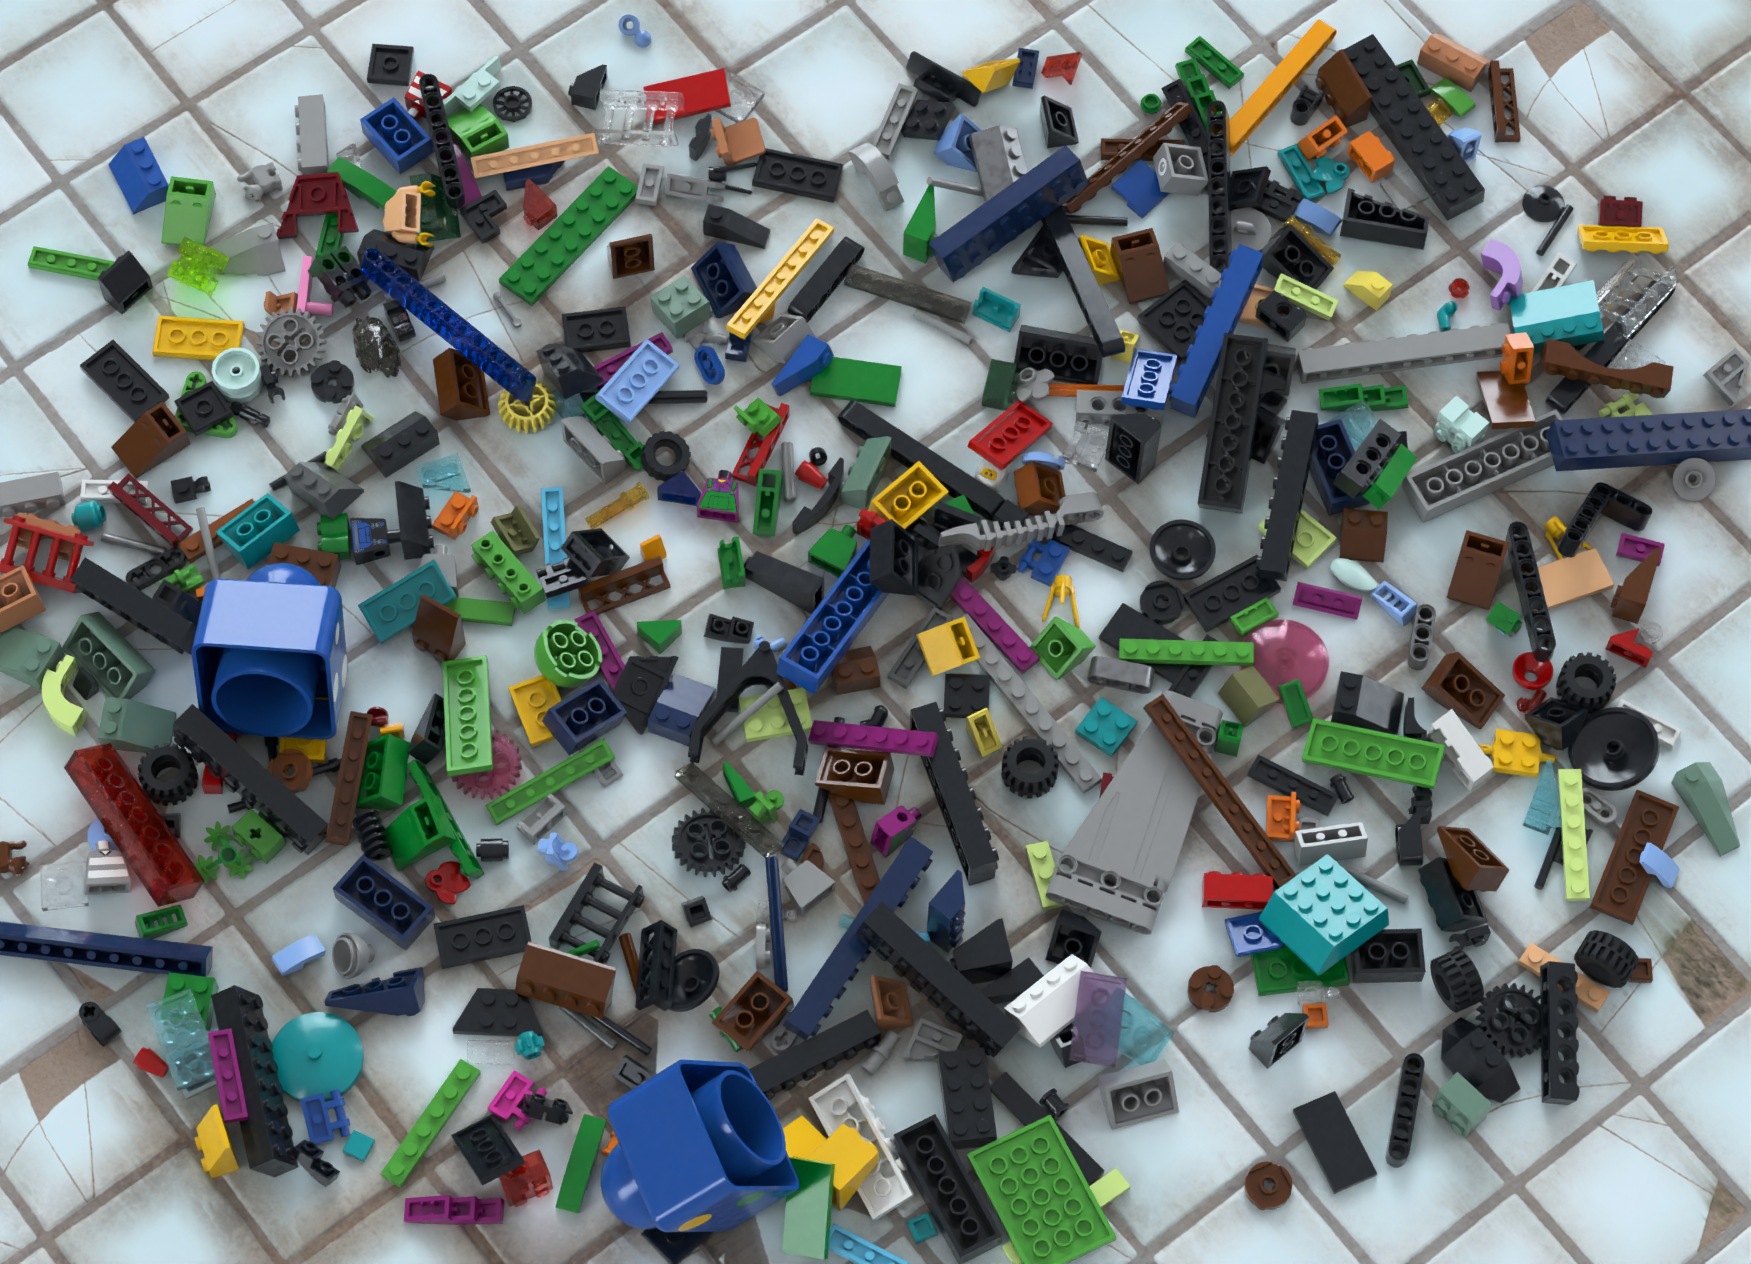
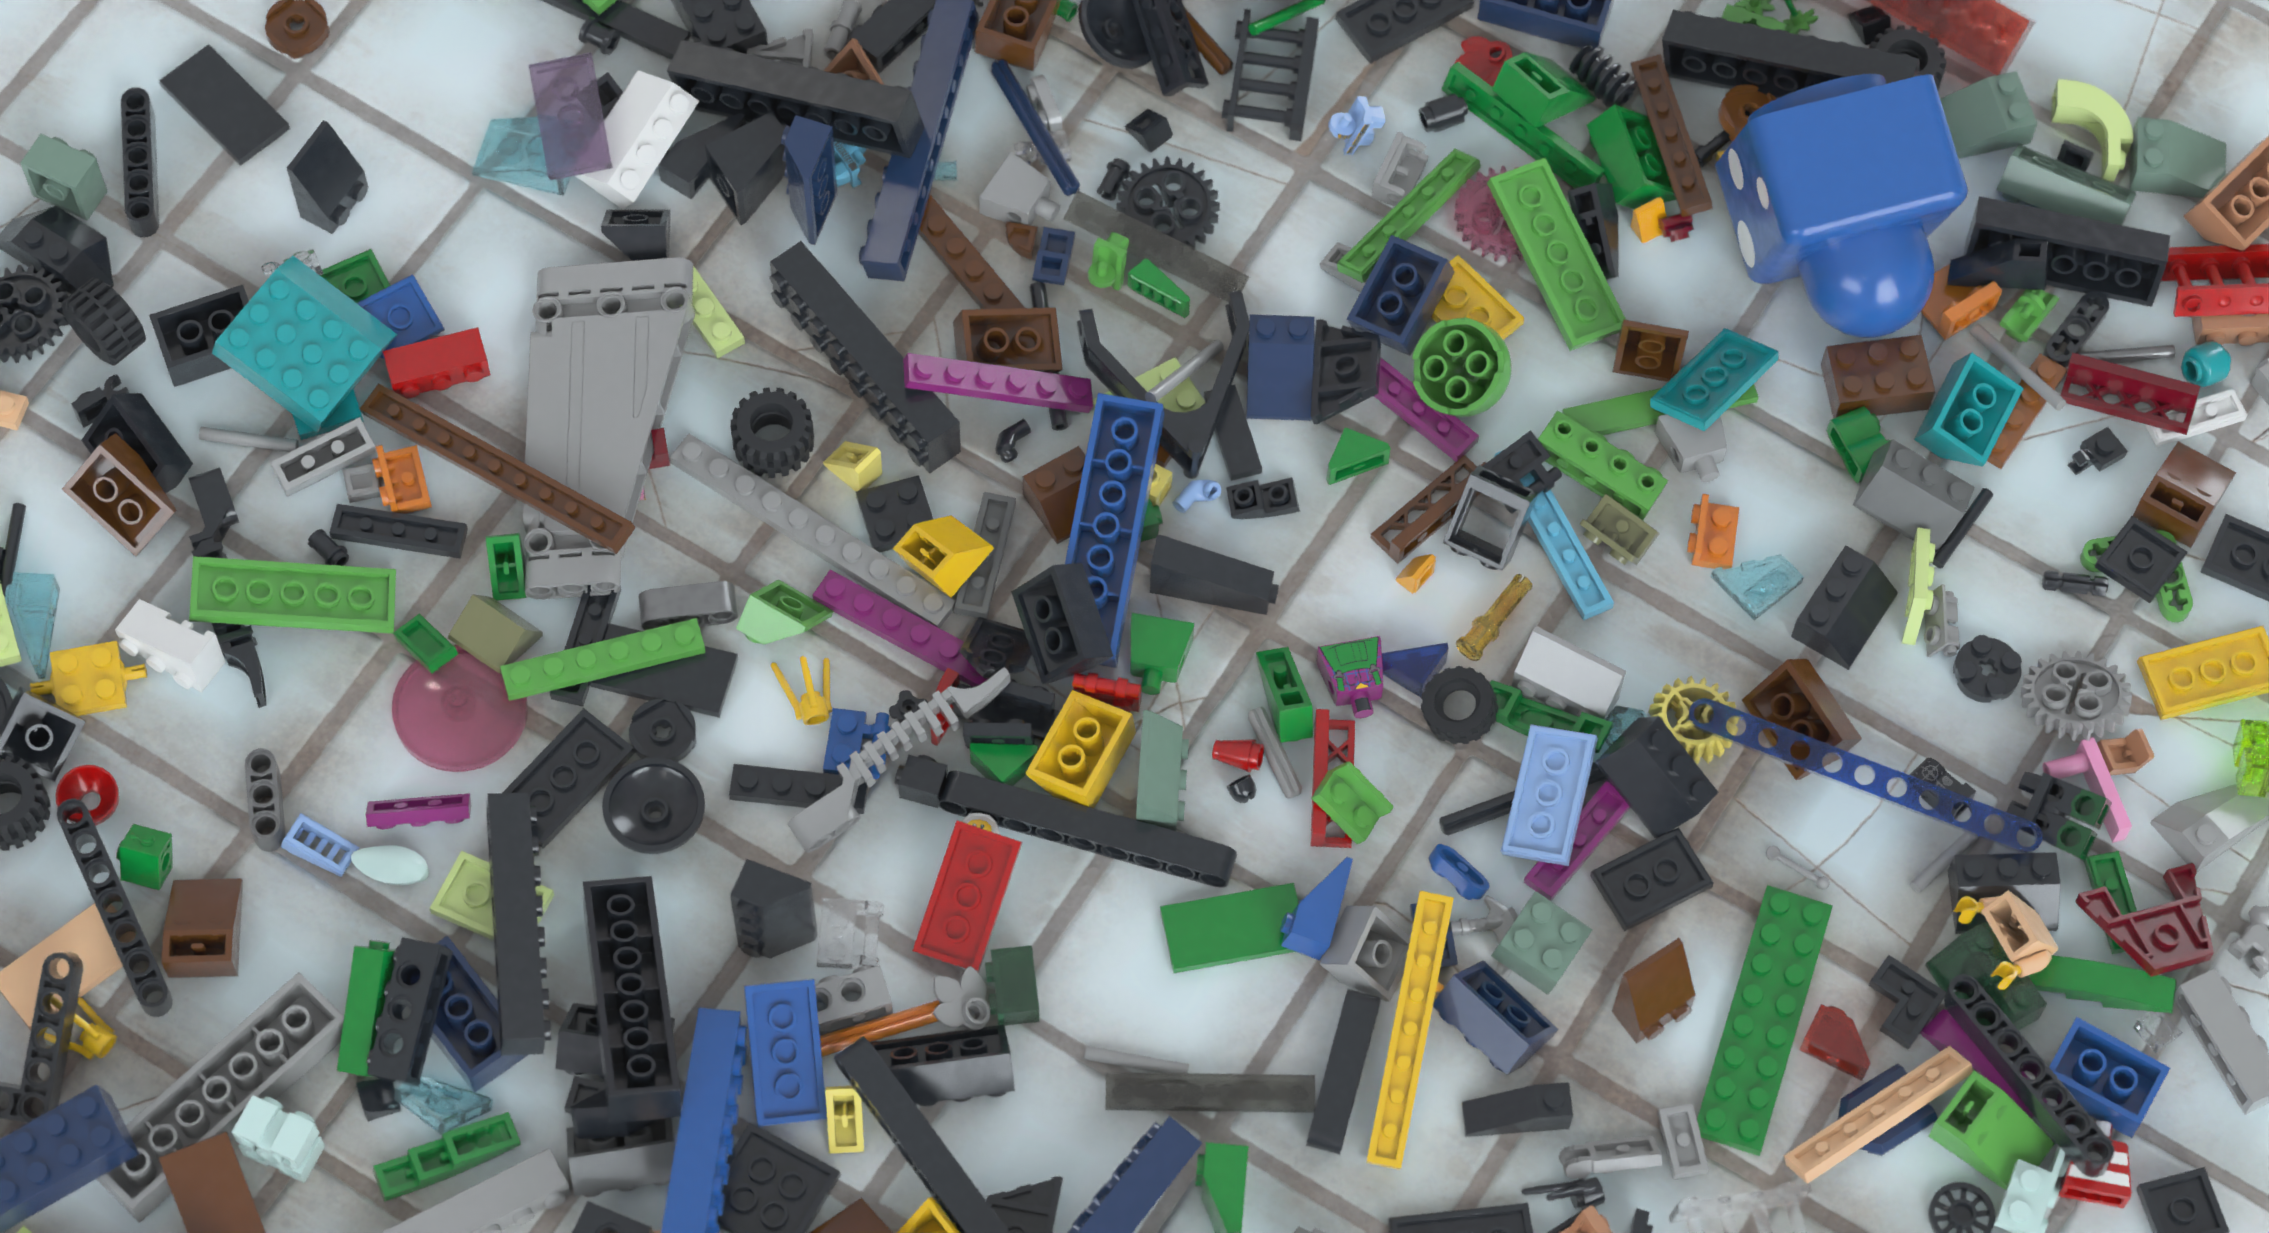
camera: 160 degrees right, 0 degrees up
light aqua wheel [212,348,263,404] -> none
black plate [260,364,286,404] -> none
torso [350,518,401,565] -> none
clear smoke head [352,316,401,378] -> none
black slope [395,481,434,560] -> none
green hinge [717,536,745,589] -> none
black slope [792,457,844,534] -> none
magenta torso [870,806,922,858] -> none
teal hinge [972,287,1021,332] -> none
dark orange slope [1013,461,1066,516] -> none
light blue tile [1022,452,1065,471] -> none
teal plate [1075,697,1138,757] -> none
light grey slope [1098,1059,1179,1130] -> none
reddish brown plate [1187,965,1234,1013] -> none
bright green plate [1229,597,1279,637] -> none
orange plate [1302,1003,1329,1029] -> none
black slope [1331,671,1404,735] -> none
reddish brown slope [1339,508,1388,563] -> none
reddish brown slope [1421,652,1505,729] -> none
clear red arm [1516,689,1547,713] -> none

